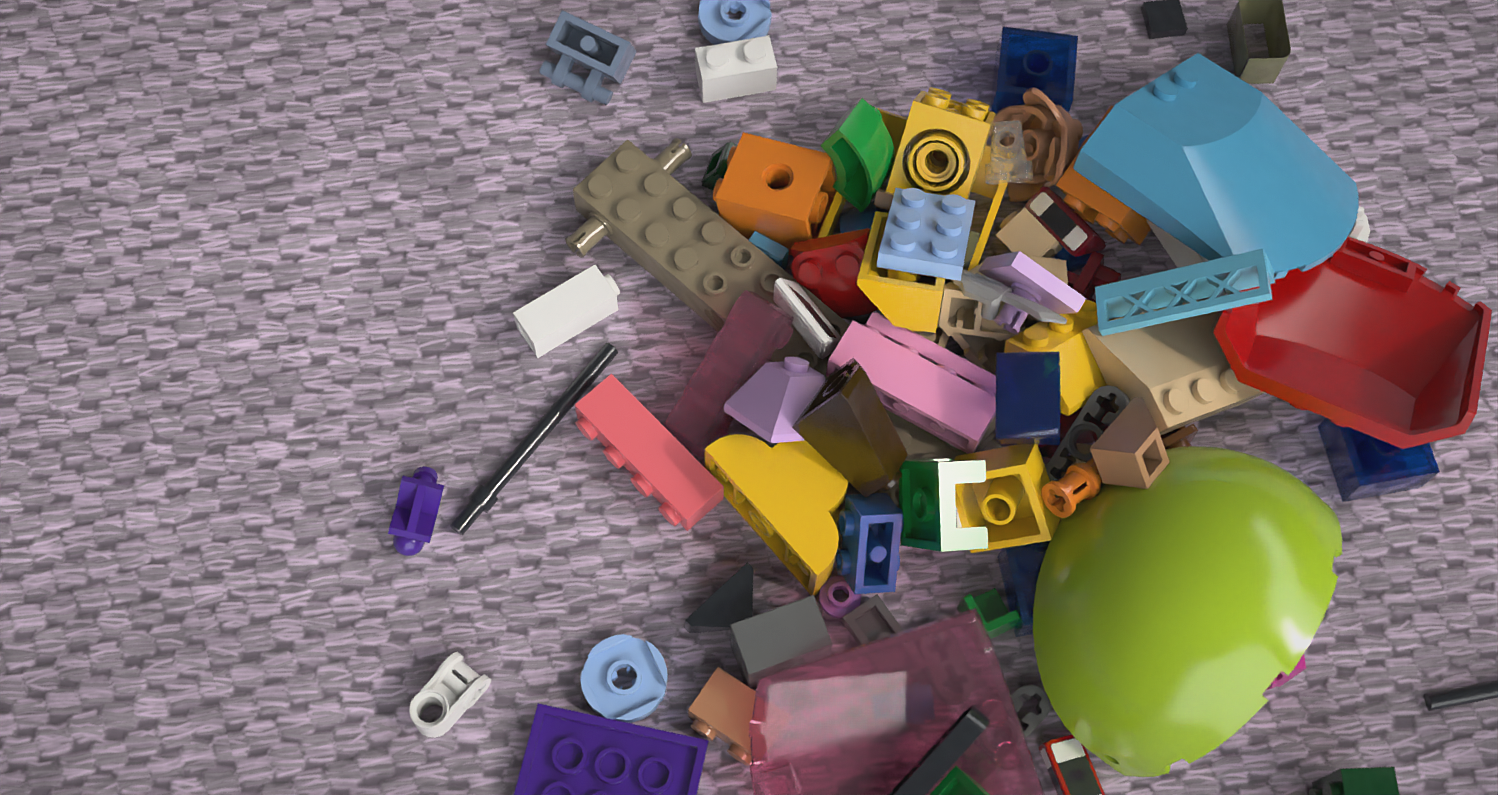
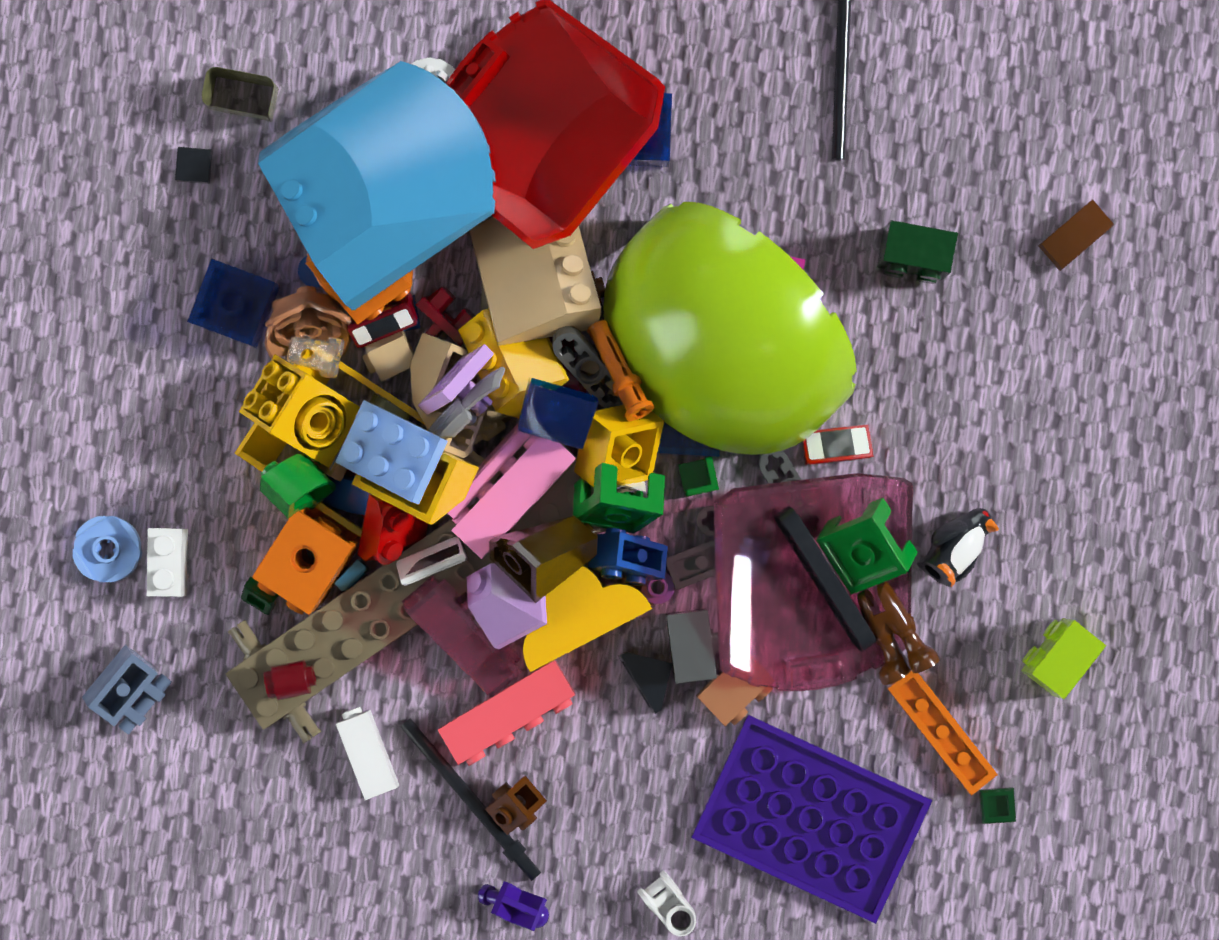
camera: 75 degrees left, 20 degrees up
light blue plate [581,634,668,723] -> none
medium nougat slope [1090,397,1170,489] -> none
medium azure fence [1095,249,1275,336] -> none
none -> dark red brick [263,660,316,700]
none -> reddish brown brick [485,776,547,835]

